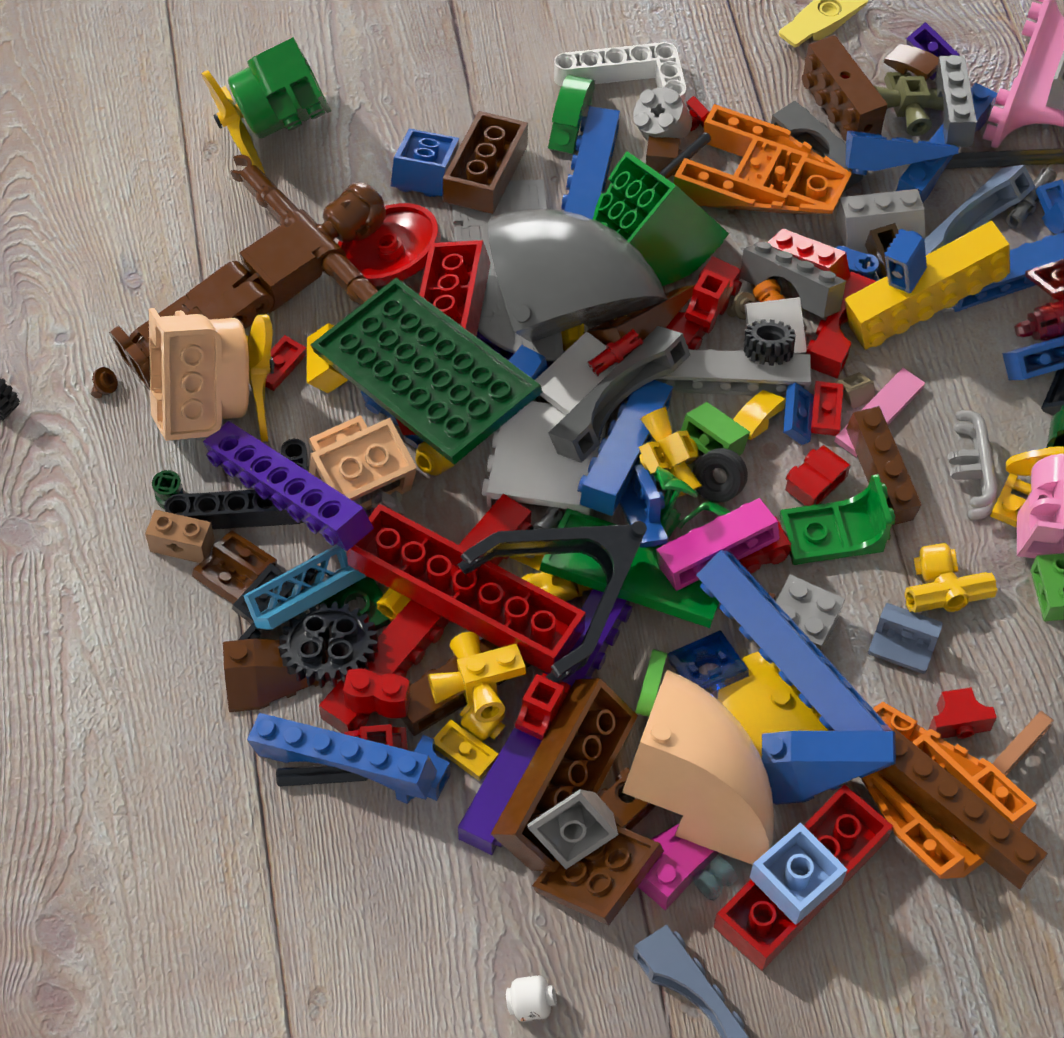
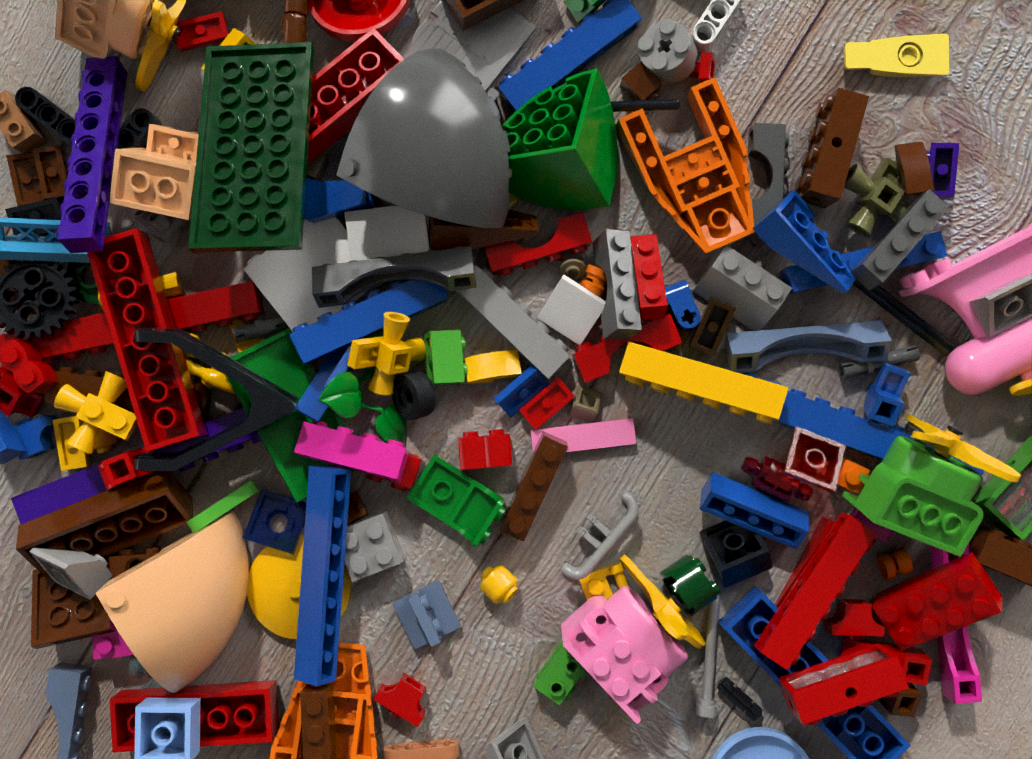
camera: 45 degrees right, 30 degrees up
dark green wheel [152,470,184,509] -> none
red pin [587,329,643,377] -> none
red brick [685,269,734,329] -> none
black tyre [743,319,796,366] -> none
blue wedge [762,731,896,805] -> none
blue brick [884,229,927,293] -> none
yellow piece [904,572,997,613] -> none

